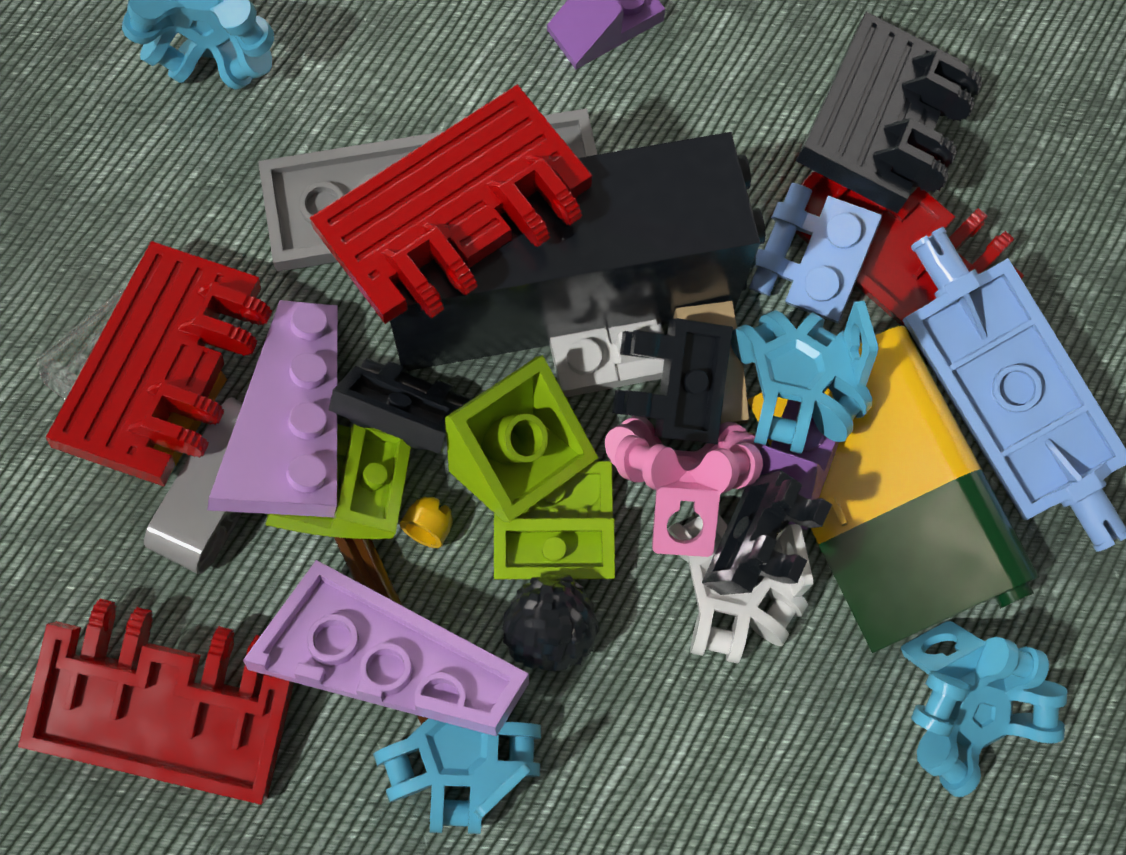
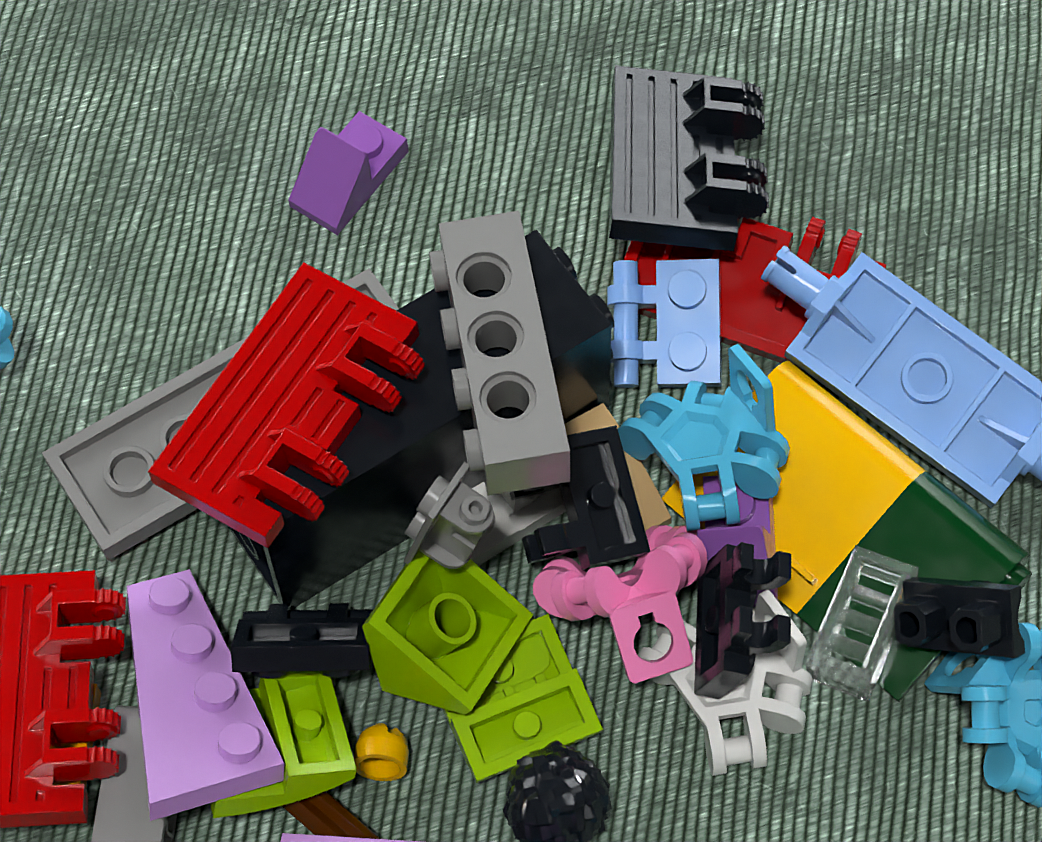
camera: 15 degrees left, 10 degrees down
none -> light grey hinge [403,461,494,569]
none -> light grey brick [429,211,570,496]
none -> clear slope [805,545,918,701]
none -> black hips [894,577,1025,658]

